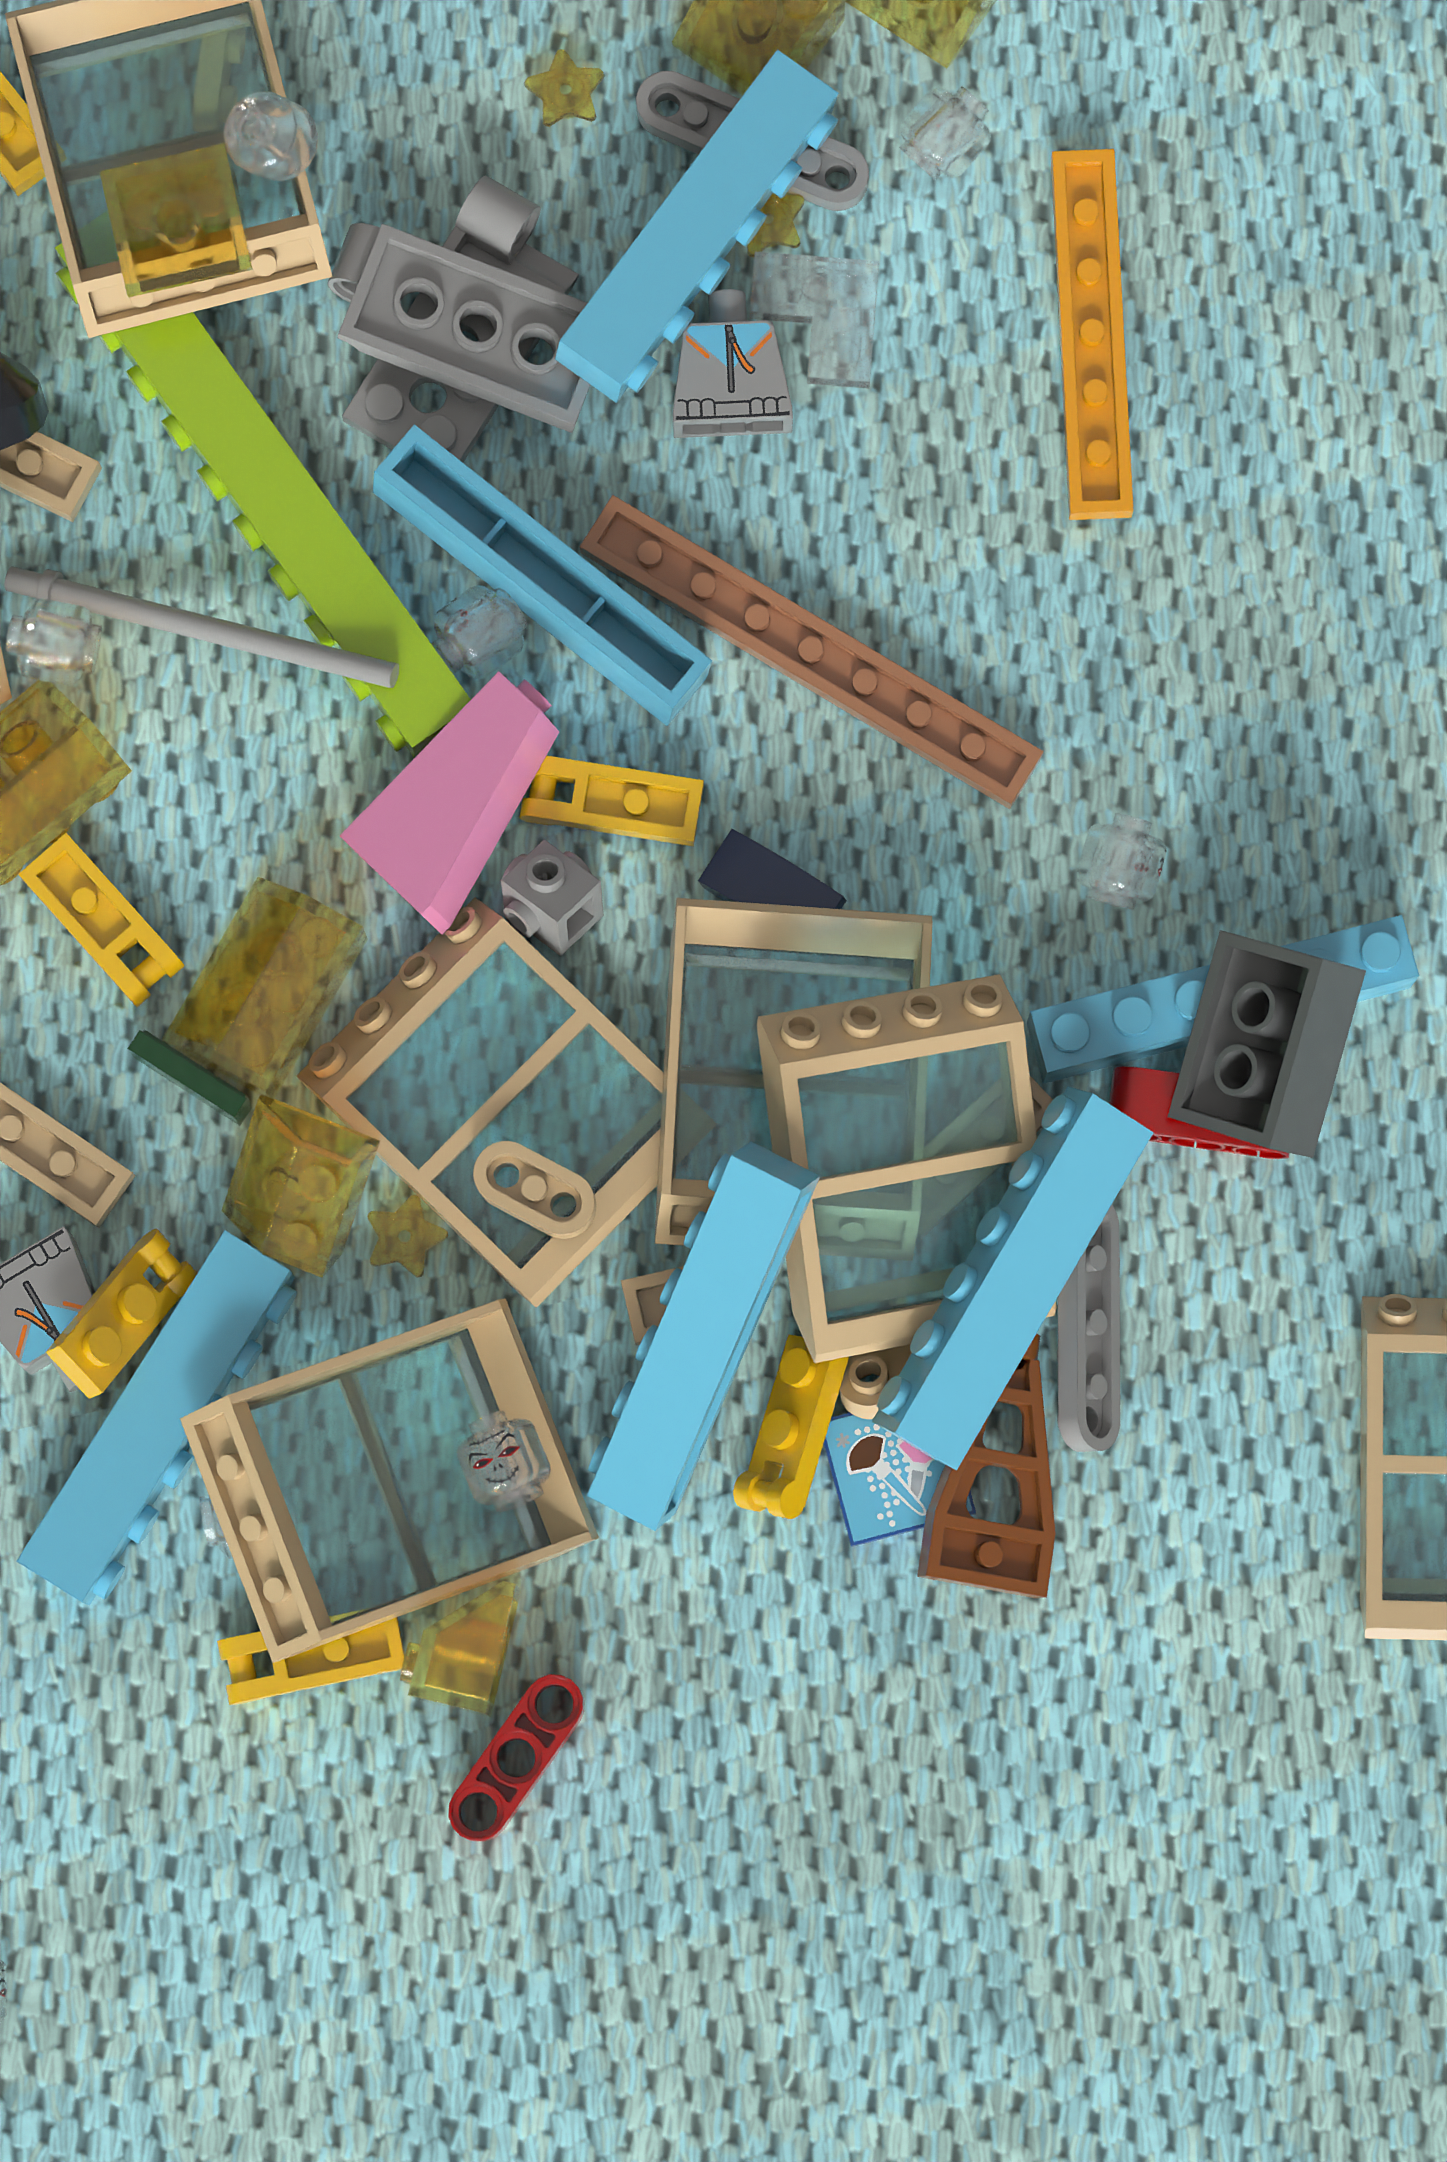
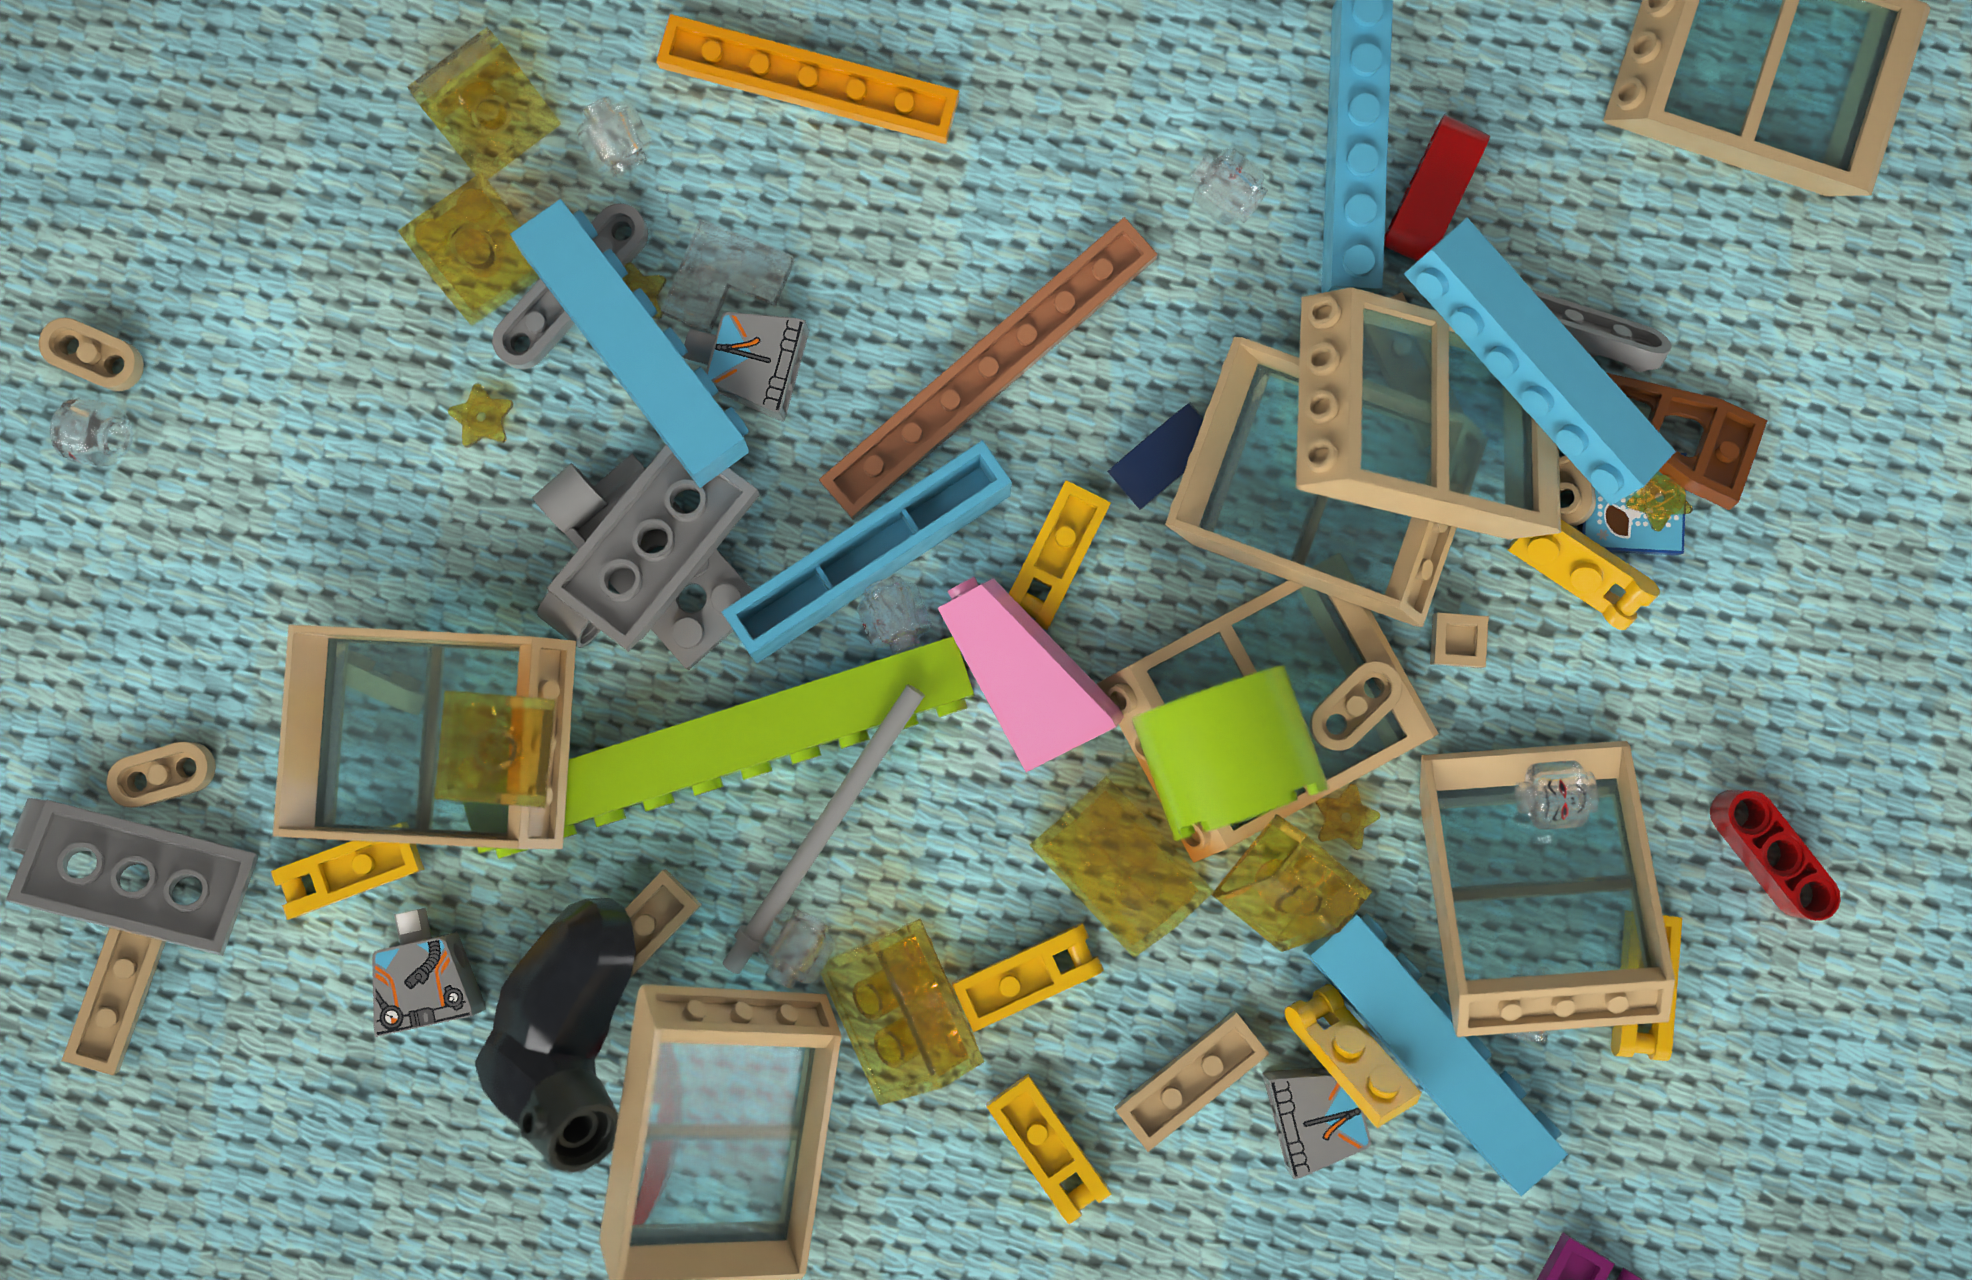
camera: 70 degrees left, 5 degrees up
dark green tile [127,1030,252,1126] -> none
clear head [223,91,318,182] -> none
clear yellow slope [400,1581,521,1717] -> none
light grey brick [501,839,604,956] -> none
medium azure brick [587,1142,820,1531] -> none
dark grey slope [1168,930,1366,1158] -> none
none -> lime brick [1132,665,1329,841]
none -> clear yellow plate [1626,474,1693,532]

